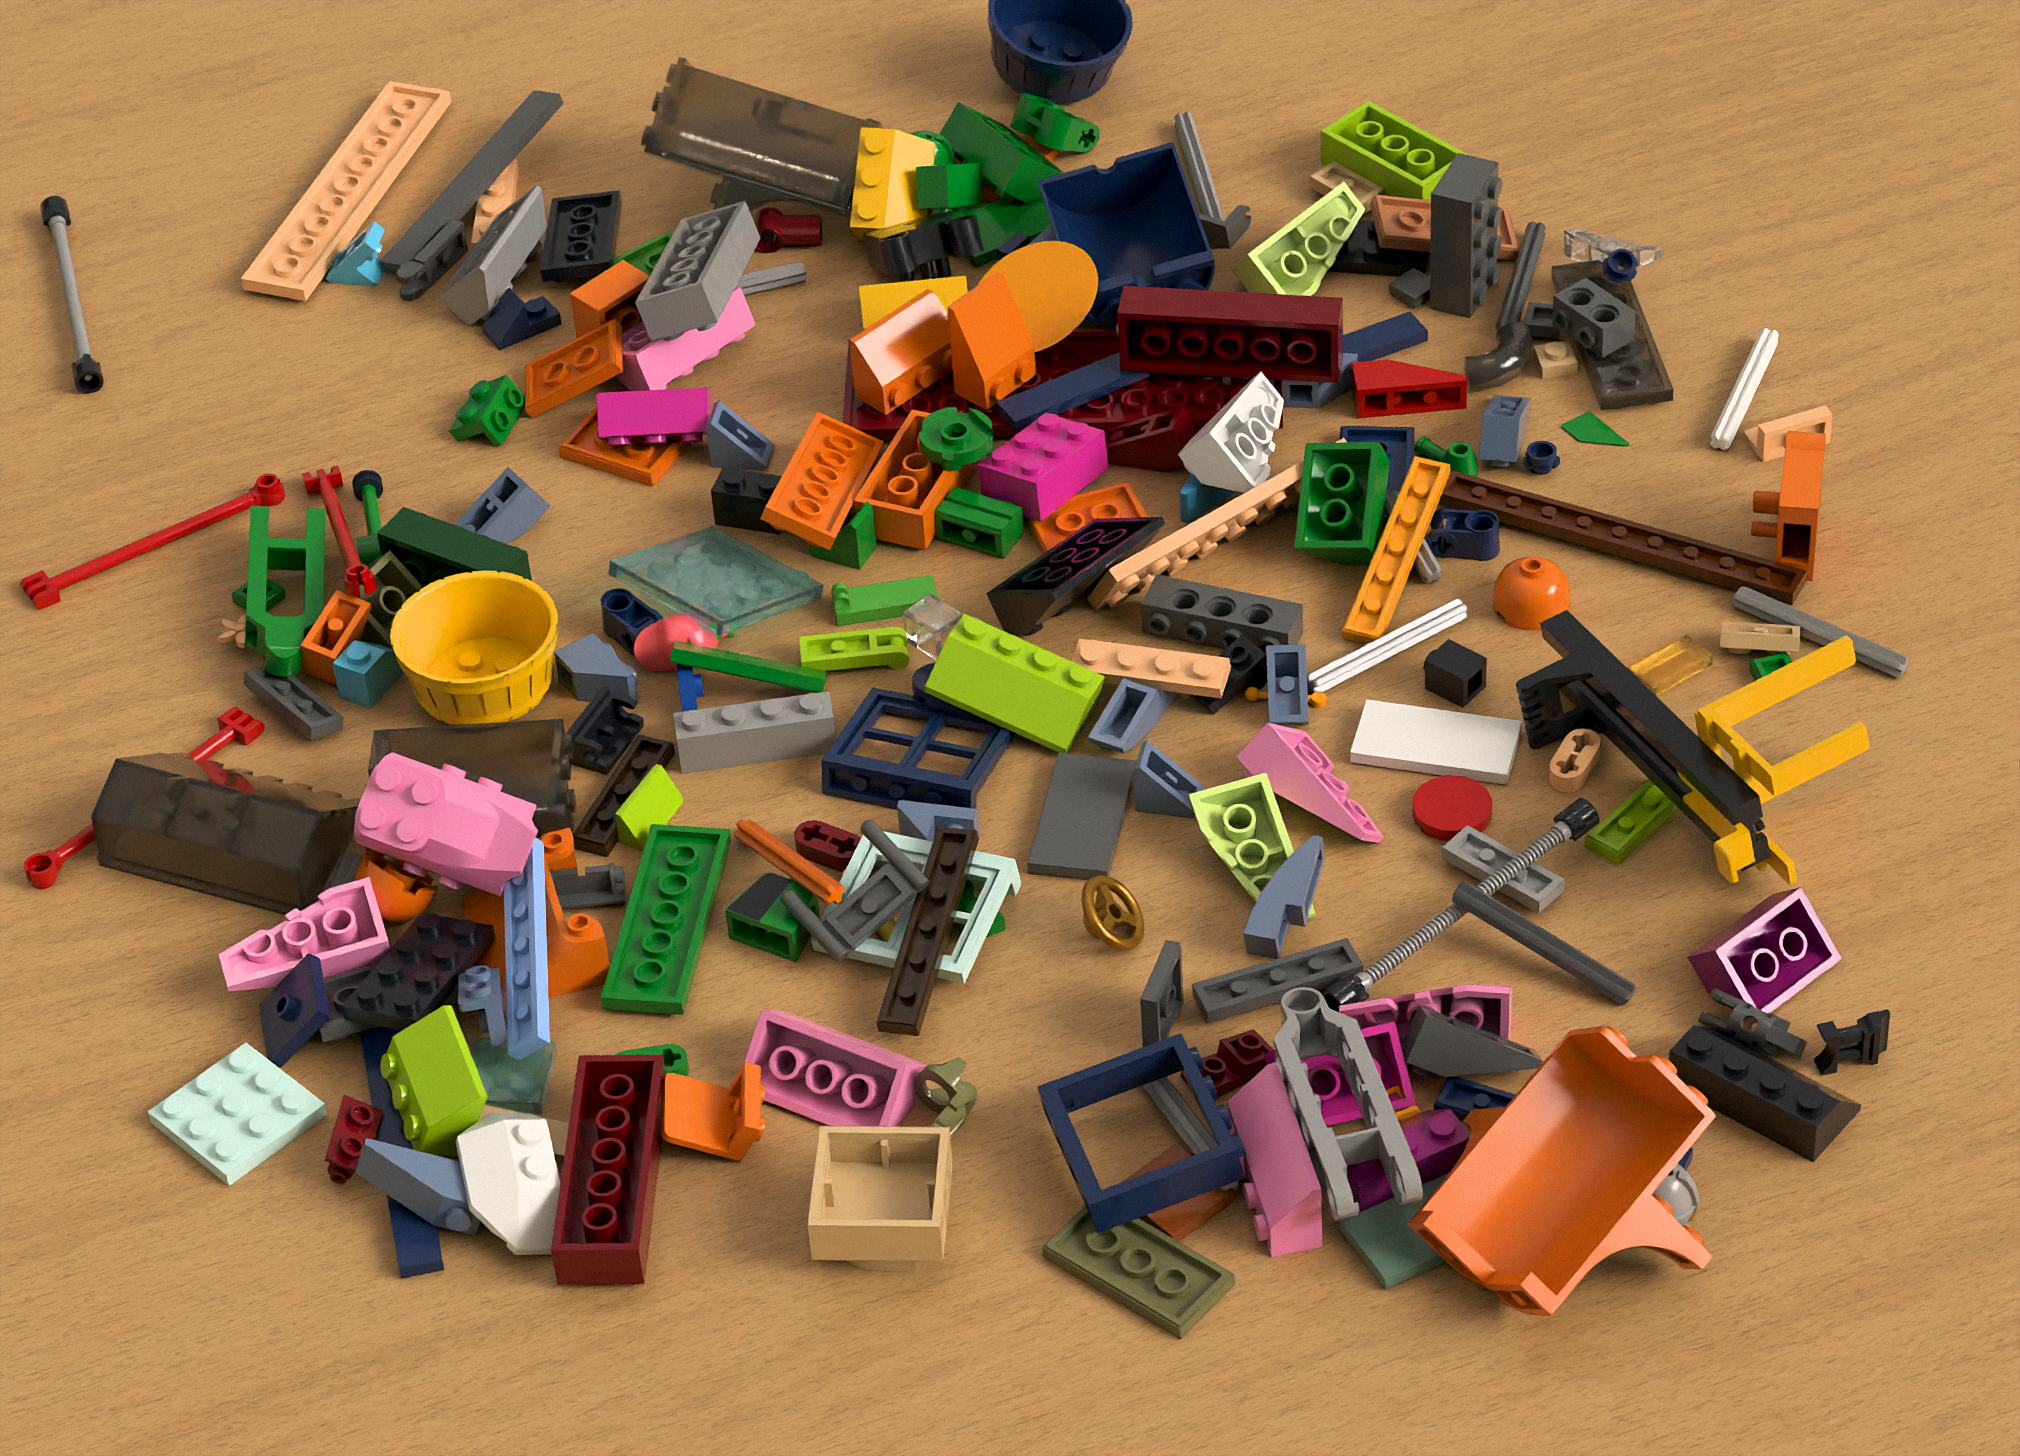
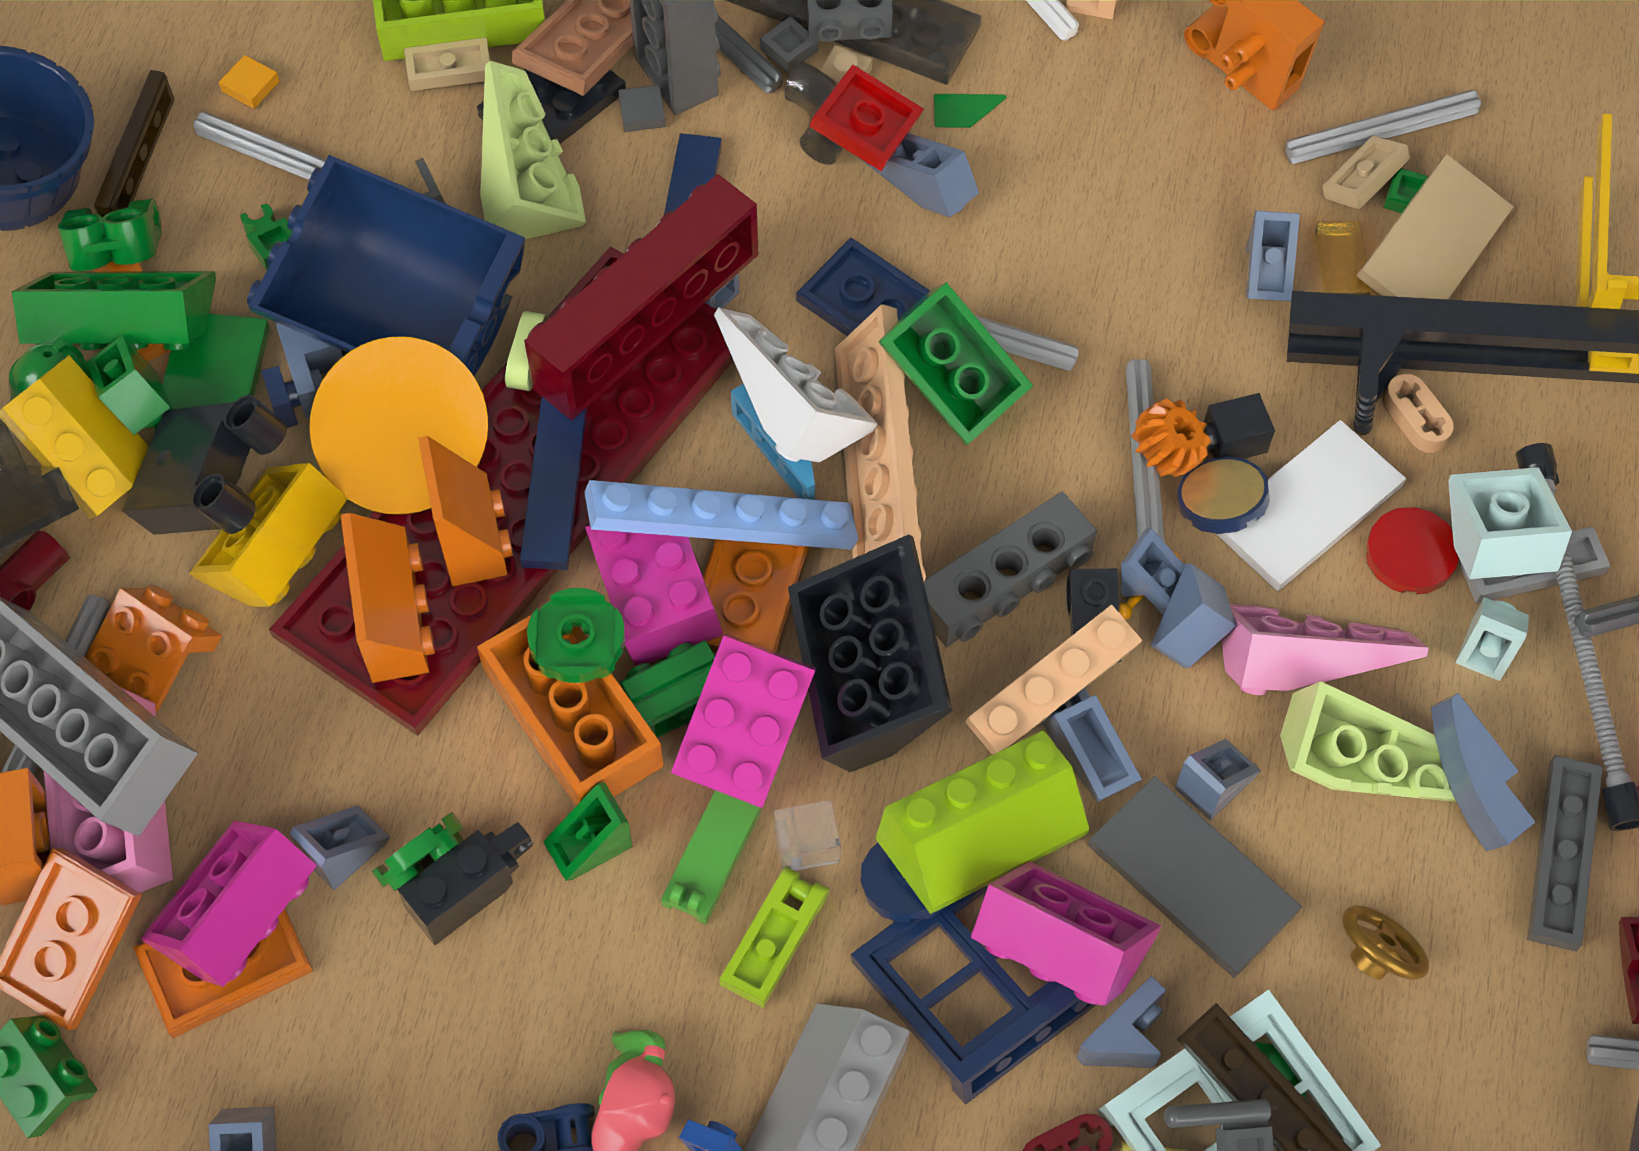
camera: 60 degrees left, 20 degrees up
clear light blue plate [608,526,823,635] -> none
green tile [670,640,827,693] -> none
orange plate [760,411,884,550] -> none
dark red slope [1102,406,1199,471] -> none
dark grey tile [1140,940,1184,1047] -> none
light orange tile [1342,456,1451,644] -> none
red slope [1352,359,1467,419] -> none
green bar [1414,436,1478,477] -> none
dark blue piece [1426,508,1500,561] -> none
reddish brown plate [1438,470,1807,605] -> none
orange cylinder [1494,556,1570,630] -> none
dark blue plate [1523,441,1560,475] -> none
lime tile [1585,779,1679,865] -> none
none -> orange bracket [85,585,222,713]
none -> dark brown tile [94,70,175,217]
none -> light orange tile [218,55,280,109]
none -> green plate [371,812,464,891]
none -> light blue plate [584,480,859,550]
none -> dark pink brick [671,634,816,808]
none -> red plate [809,64,924,172]
none -> dark pink slope [971,861,1161,1006]
none -> orange gear [1131,398,1212,478]
none -> sand blue slope [1150,563,1236,668]
none -> pearl gold tile [1177,456,1270,534]
none -> sand blue slope [1246,211,1300,301]
none -> tan tile [1356,154,1514,300]
none -> light aqua slope [1448,467,1572,579]
none -> light aqua slope [1455,597,1529,681]

